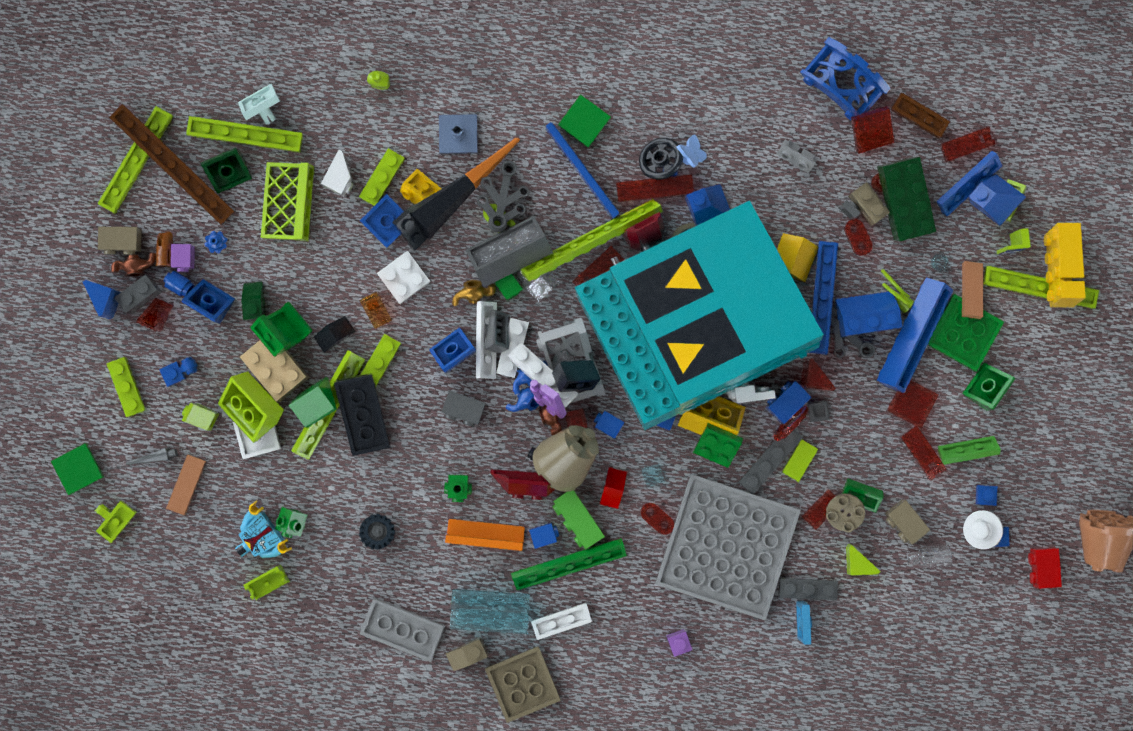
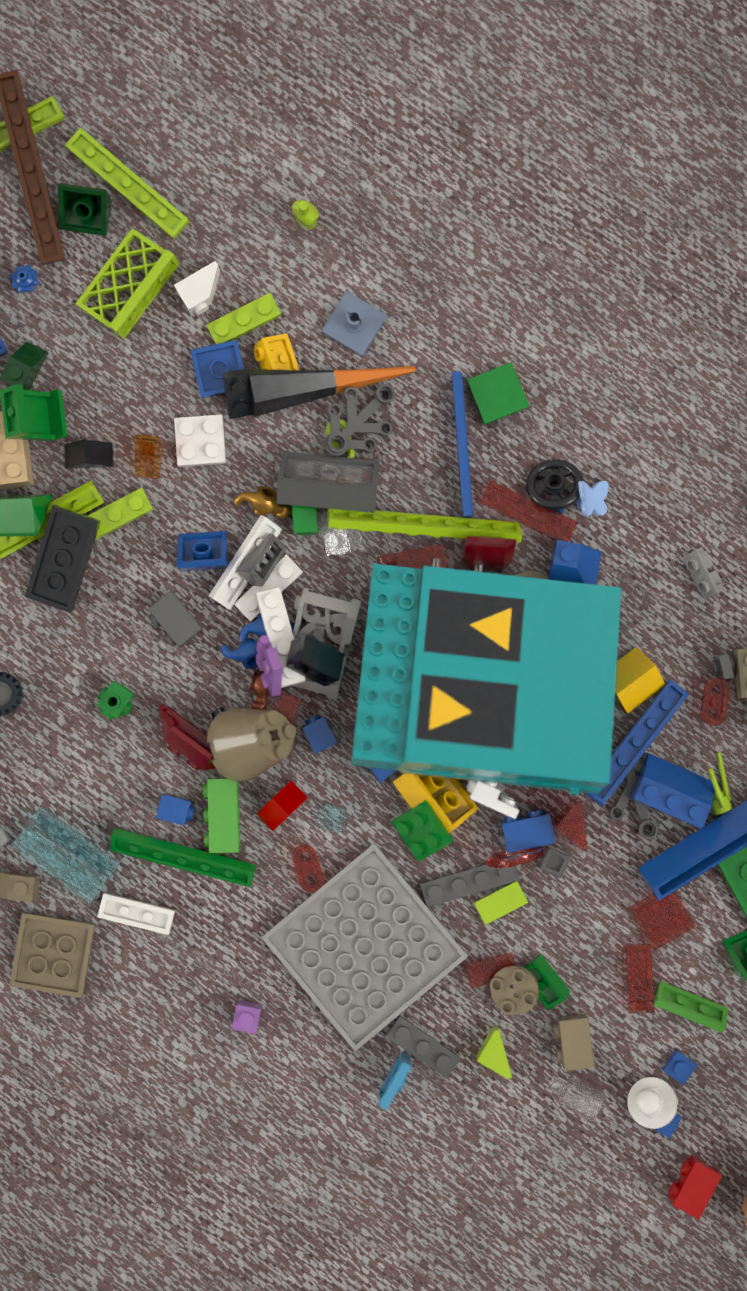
camera: 35 degrees right, 0 degrees up
light aqua tile [238,84,280,124] -> none
orange panel [445,519,525,551] -> none

